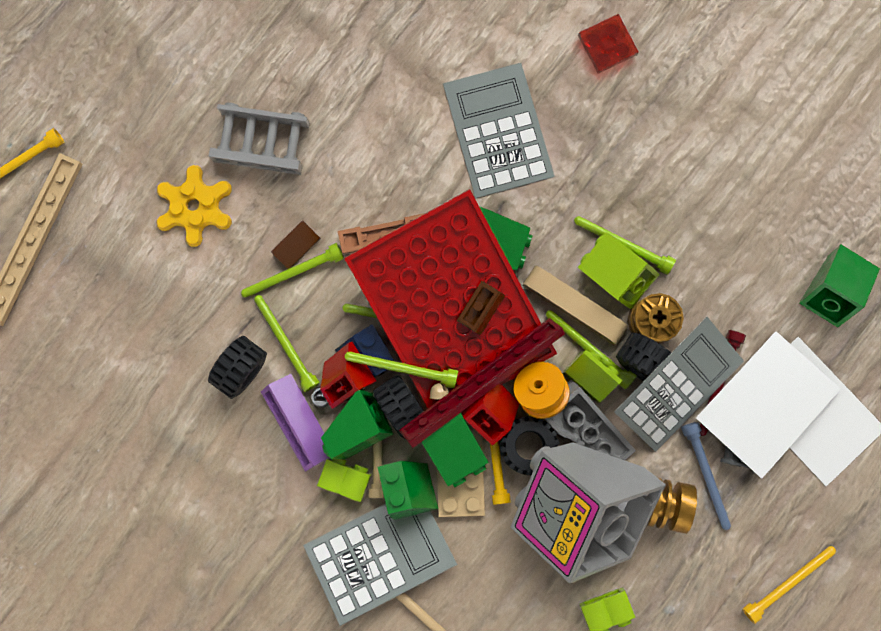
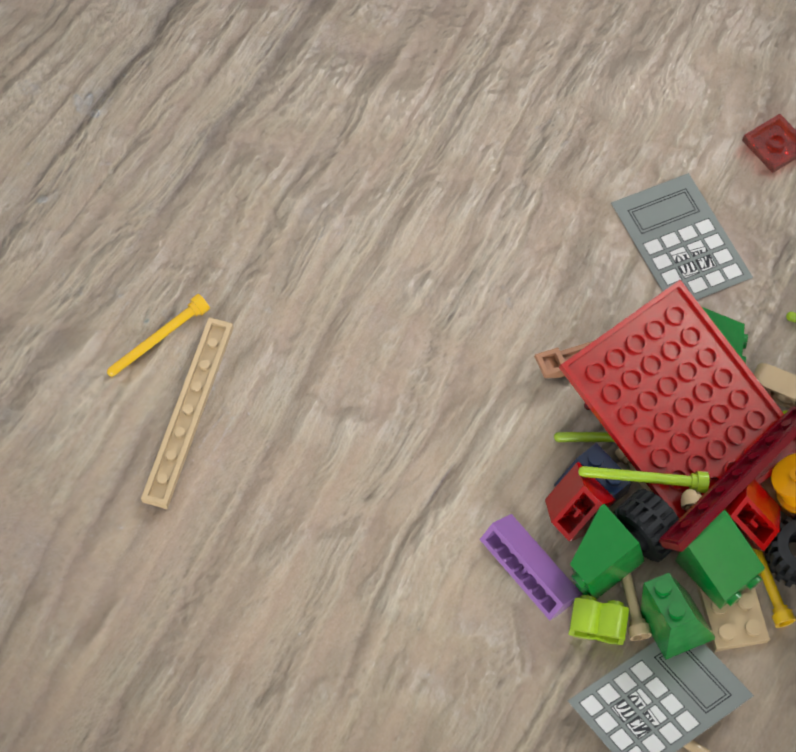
camera: 10 degrees left, 20 degrees down
yellow plate [156,165,232,247] -> none
black tyre [208,336,267,399] -> none
light grey fence [209,102,310,175] -> none
lime piece [241,242,344,298] -> none
lime piece [254,295,320,392] -> none
reddish brown slope [271,220,321,269] -> none
dark grey hinge [311,388,329,408] -> none
reddish brown slope [457,281,505,335] -> none

